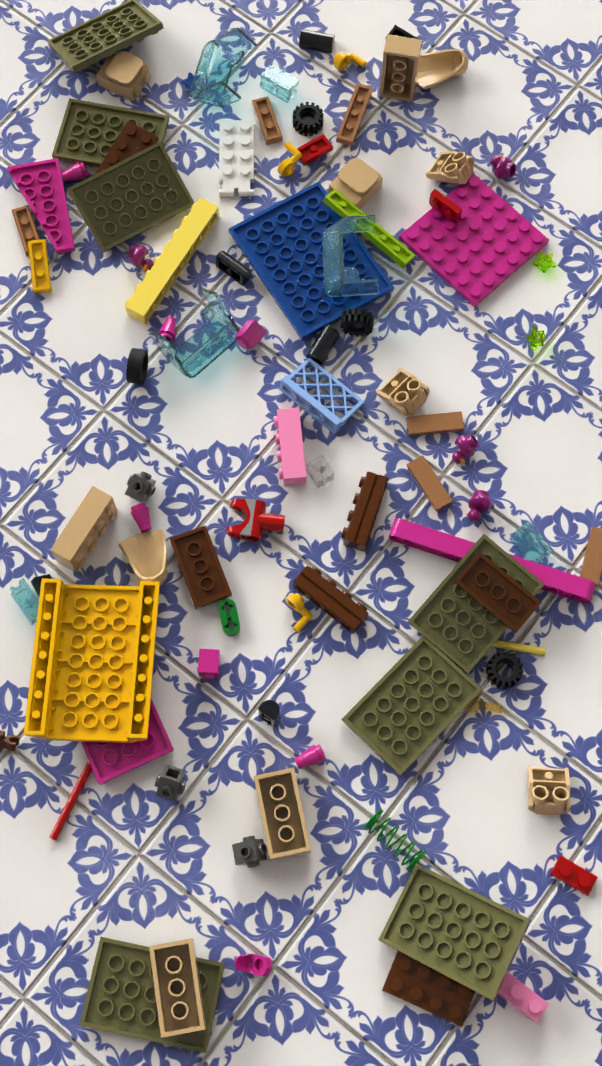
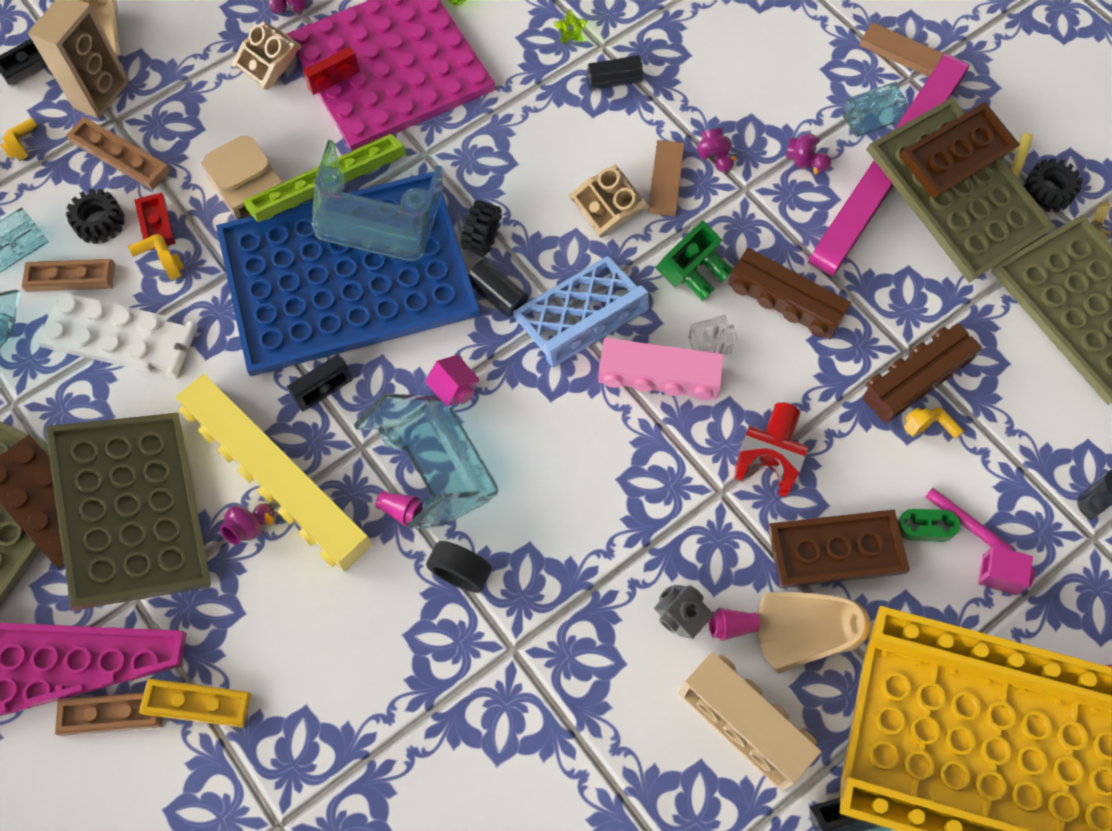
camera: 75 degrees left, 5 degrees down
dark pink cone [61,162,89,183] -> none
medium nougat tile [407,455,453,512] -> none
none -> black brick [586,55,643,91]
none -> green brick [655,220,733,301]
none -> dark pink bar [925,488,1013,550]

